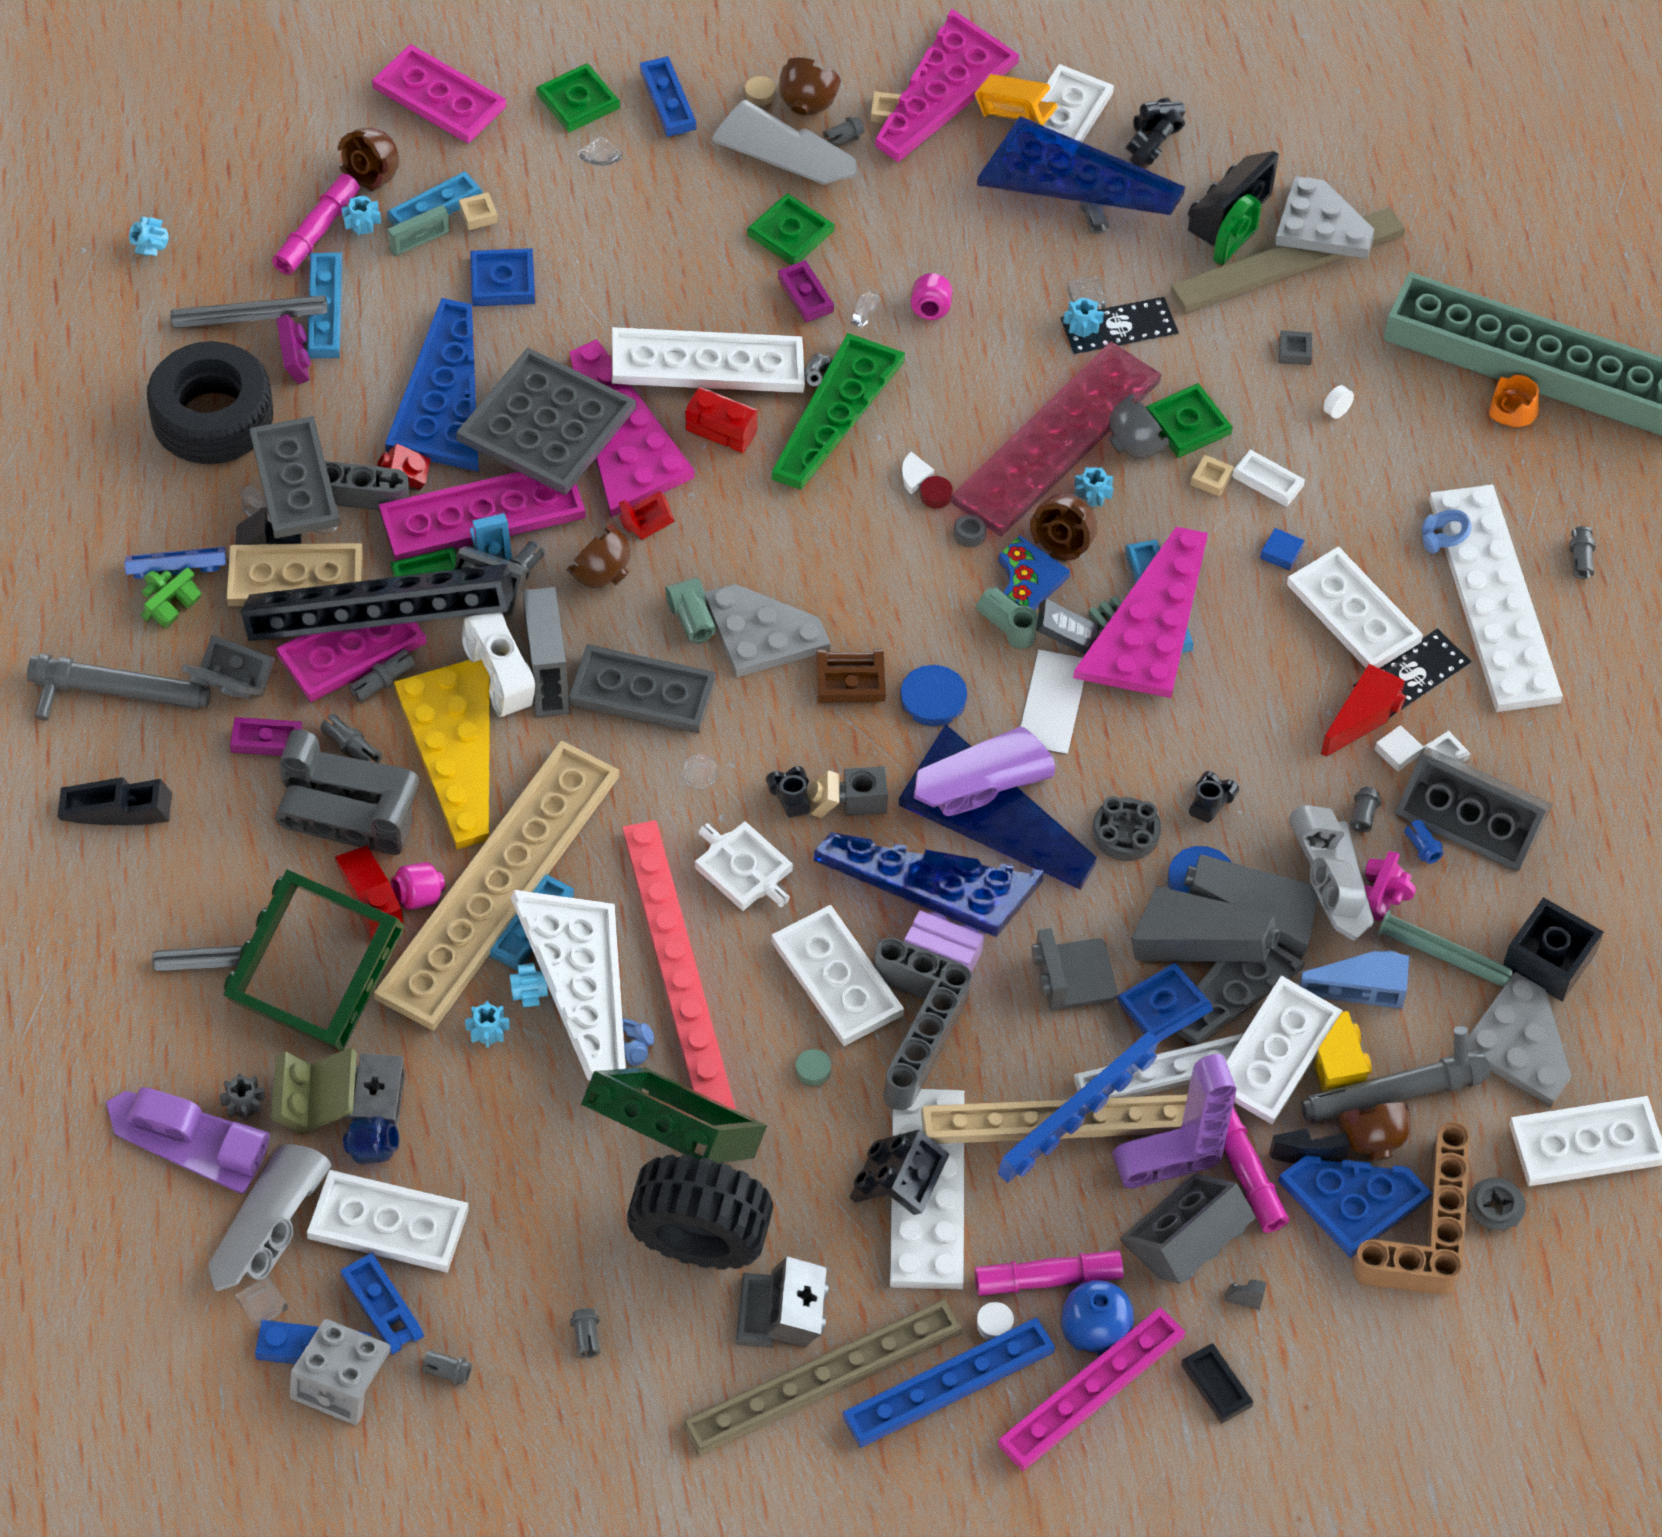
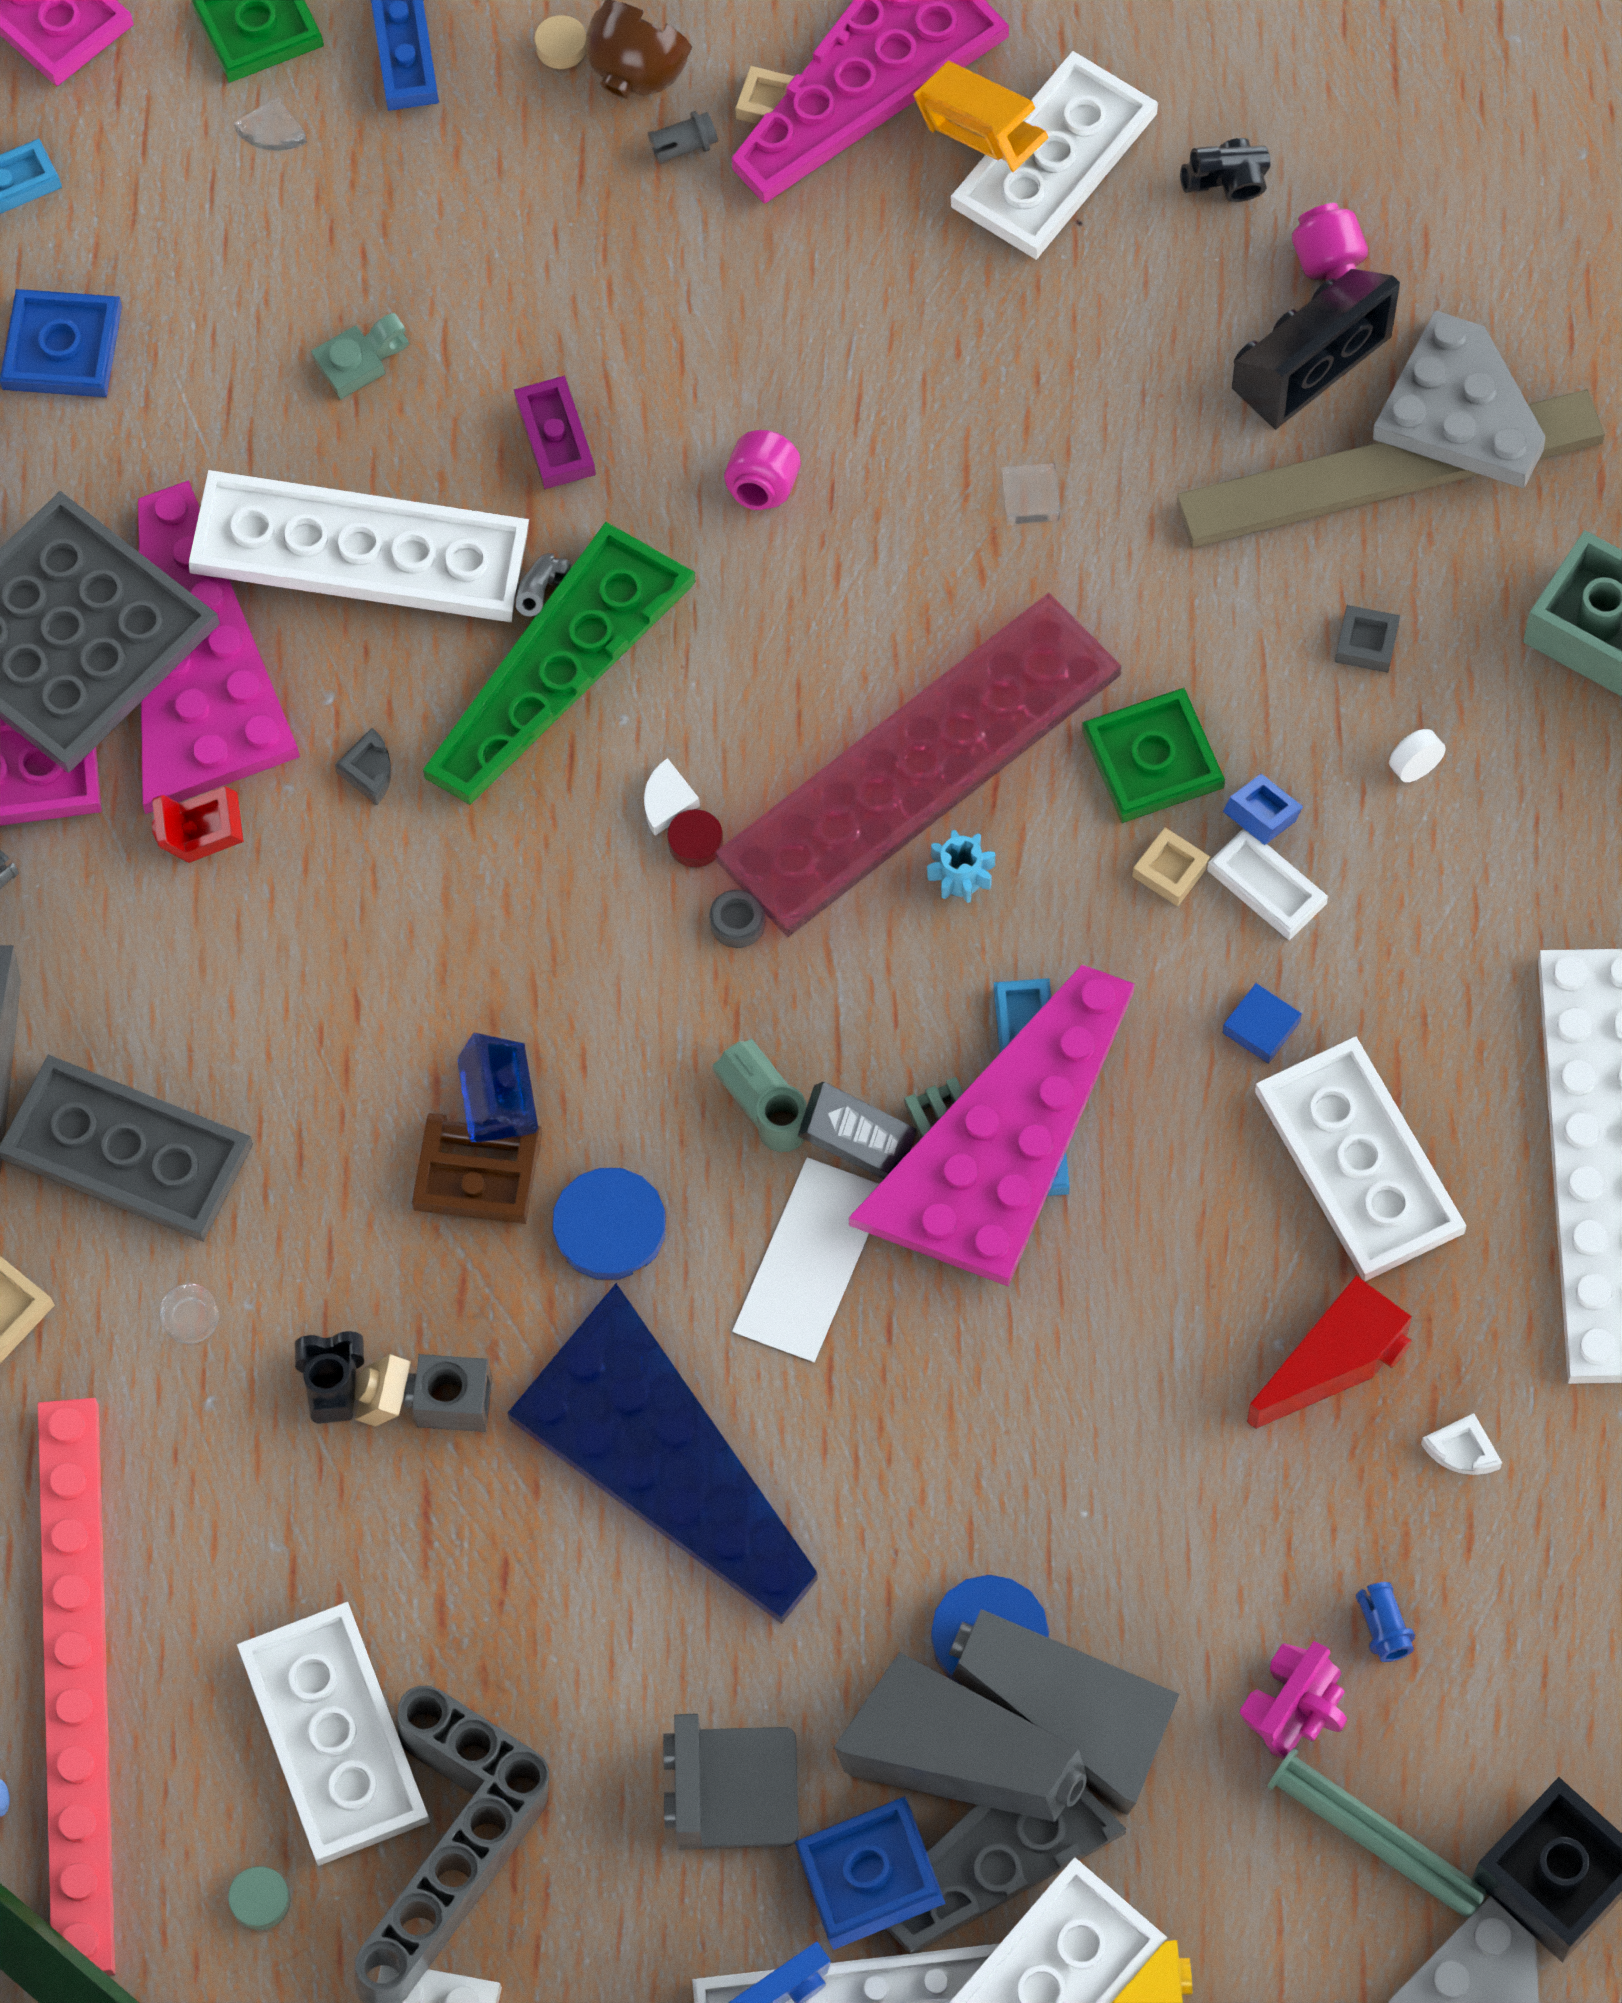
camera: 15 degrees right, 10 degrees up
tan plate [459,192,498,230] -> none
reddish brown cylinder [566,523,631,589] -> none
sand green piece [665,577,716,644] -> none
red brick [685,387,758,453] -> none
white plate [695,821,793,911] -> none
light grey plate [704,584,831,677] -> none
light grey panel [713,100,856,185] -> none
green tile [747,193,835,265] -> none
clear blue wing [813,832,1044,937] -> none
clear tile [851,291,880,328] -> none
lavender brick [904,910,984,974] -> none
medium lavender panel [914,727,1055,816] -> none
clear blue wing [977,116,1185,215] -> none
blue tile [998,535,1070,611] -> none
reddish brown cylinder [1030,493,1097,561] -> none
black sticker [1060,297,1179,354] -> none
medium azure gear [1063,297,1104,337] -> none
dark grey pin [1080,192,1109,234] -> none
dark grey tile [1092,796,1161,861] -> none
dark grey cylinder [1108,394,1170,459] -> none
black plate [1125,119,1174,168] -> none
black plate [1189,771,1239,823] -> none
green tile [1213,194,1261,266] -> none
light grey panel [1289,805,1374,941] -> none
medium blue slope [1299,951,1409,1009] -> none
dark grey pin [1350,787,1381,833] -> none
black sticker [1352,628,1472,718] -> none
white tile [1375,725,1424,772] -> none
dark grey slope [1395,748,1553,871] -> none
medium blue piece [1422,509,1472,554] -> none
none -> sand green plate [311,313,410,400]
none -> dark grey tile [335,728,391,805]
none -> clear blue slope [457,1032,539,1142]
none -> blue tile [1223,773,1303,845]
none -> dark pink head [1292,203,1368,281]

